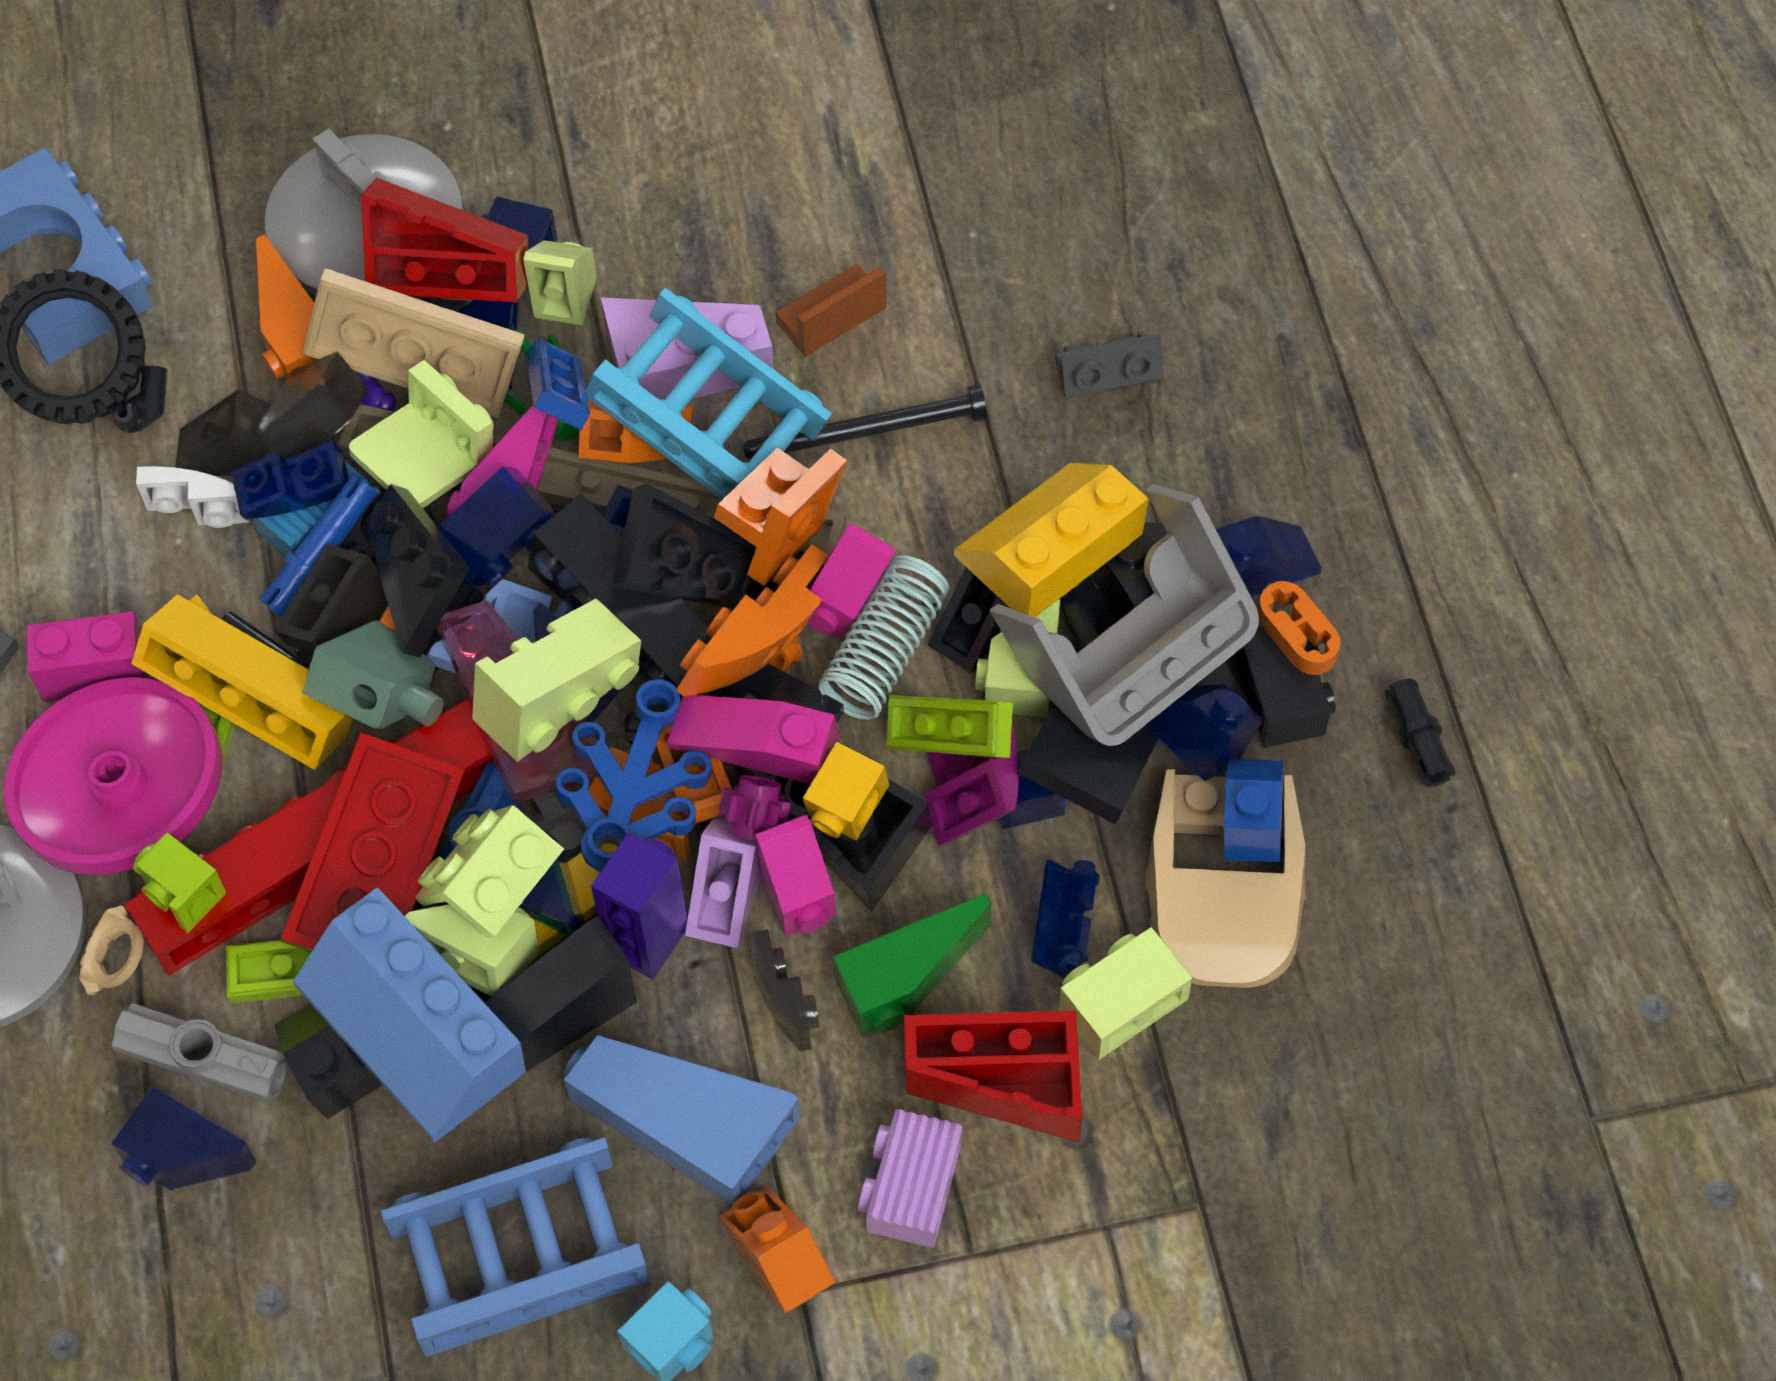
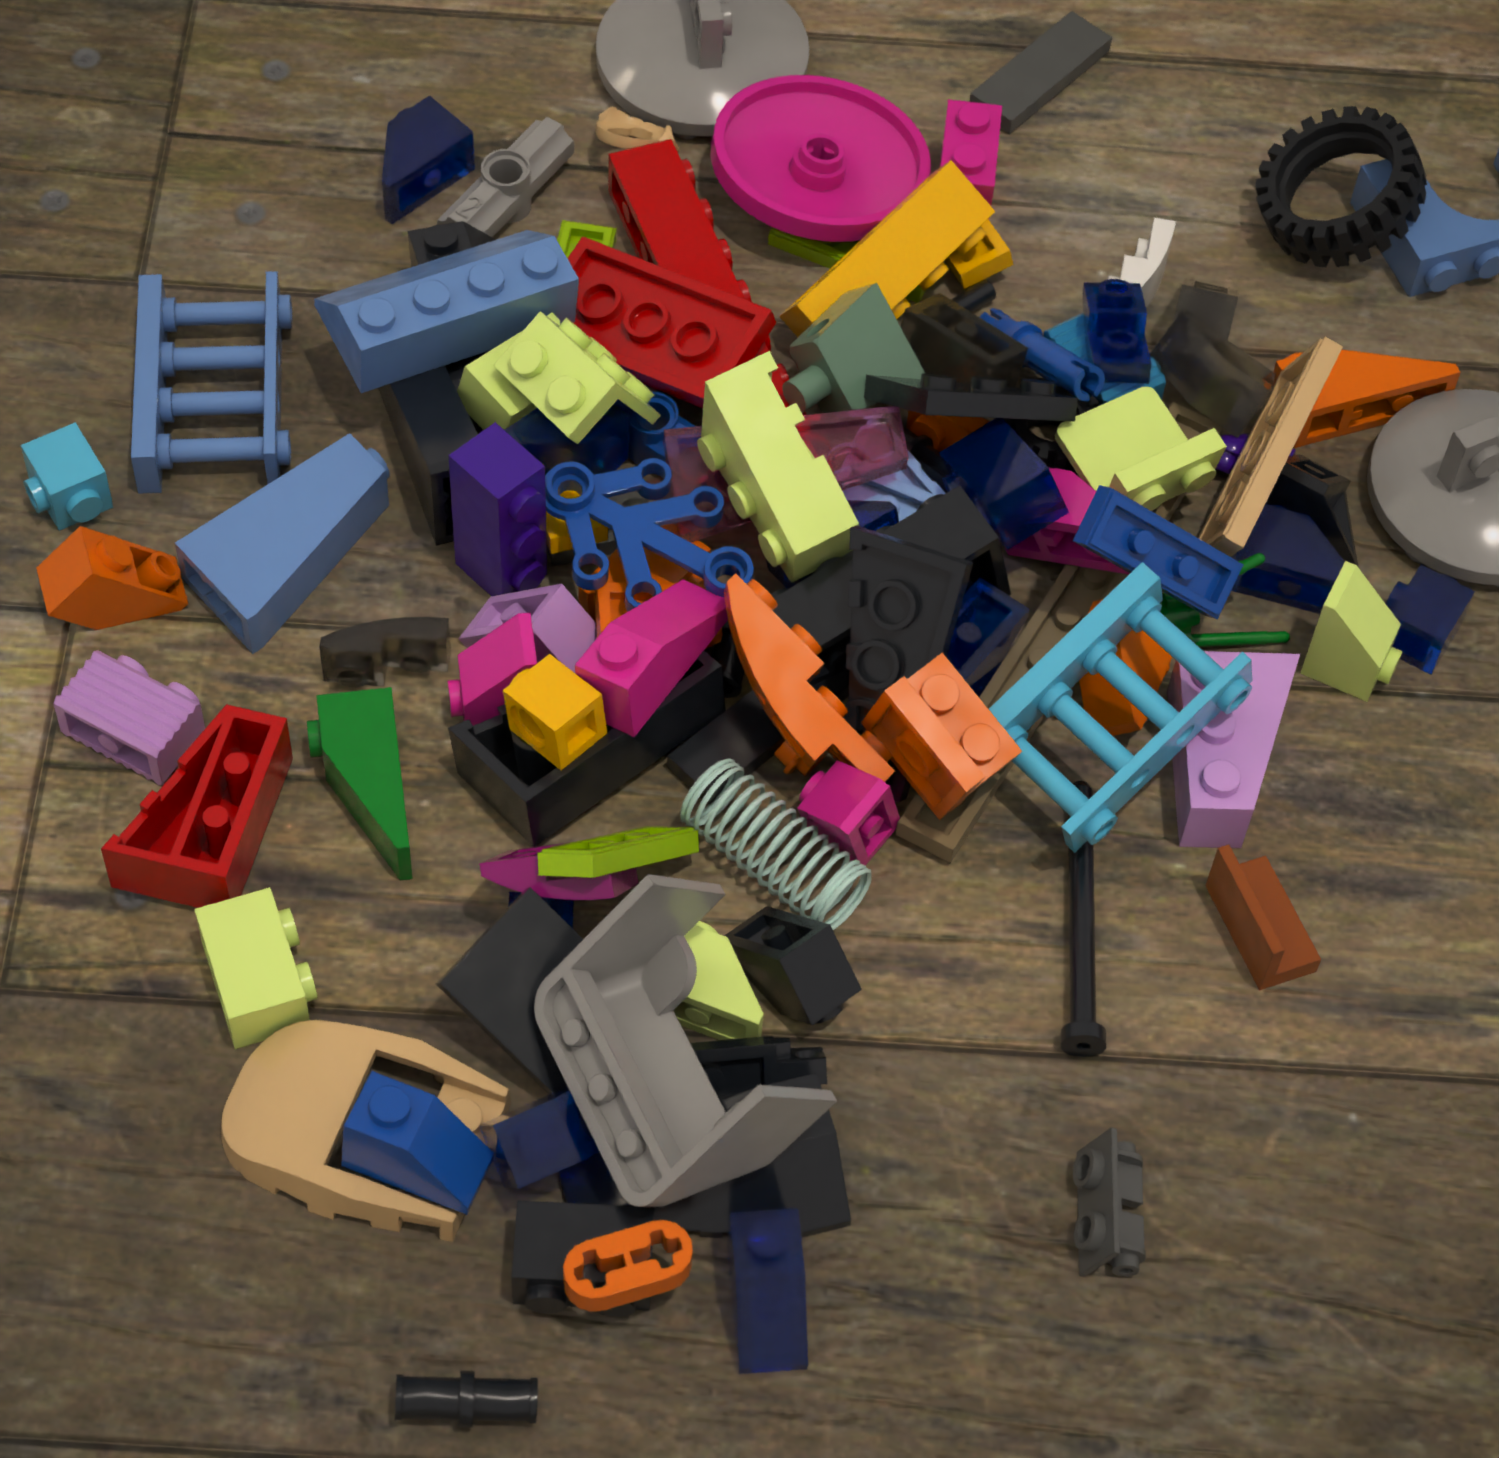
camera: 100 degrees right, 5 degrees down
black arm [112,366,168,433] -> none
lime brick [133,832,227,933] -> none
red wedge [361,178,528,302] -> none
magenta gear [719,775,792,841] -> none
yellow slope [954,463,1149,617] -> none
clear blue hinge [1031,859,1100,979] -> none

